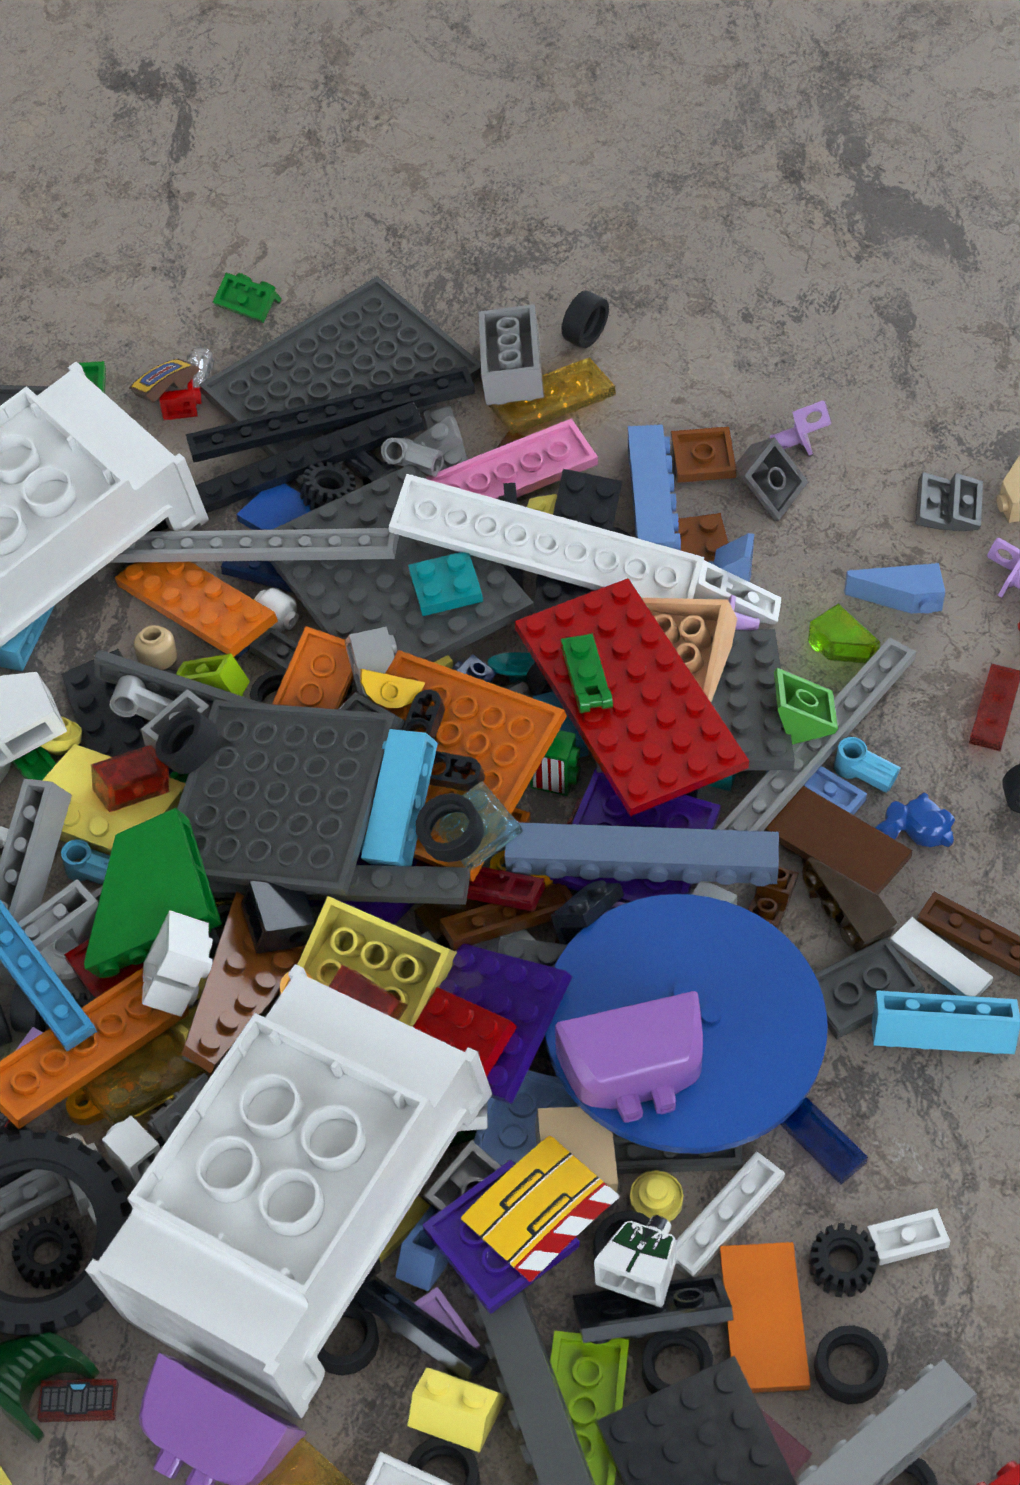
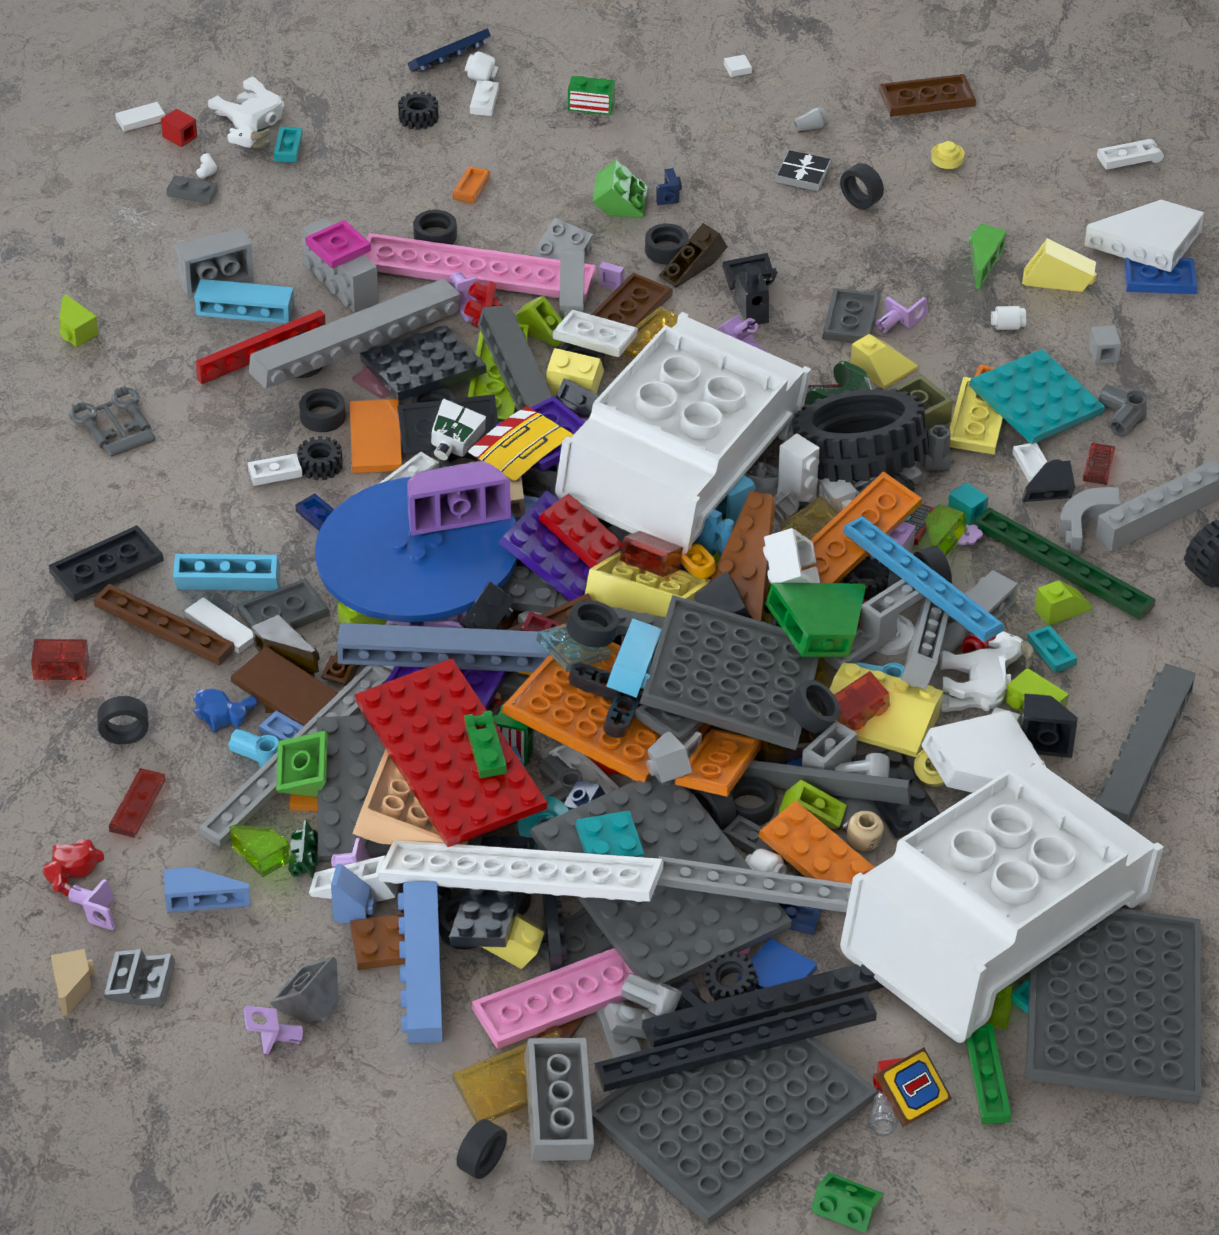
camera: 175 degrees right, 10 degrees down
yellow plate [360,669,425,708] -> none
dark orange plate [671,427,737,483] -> none
none -> dark green hinge [288,820,318,879]

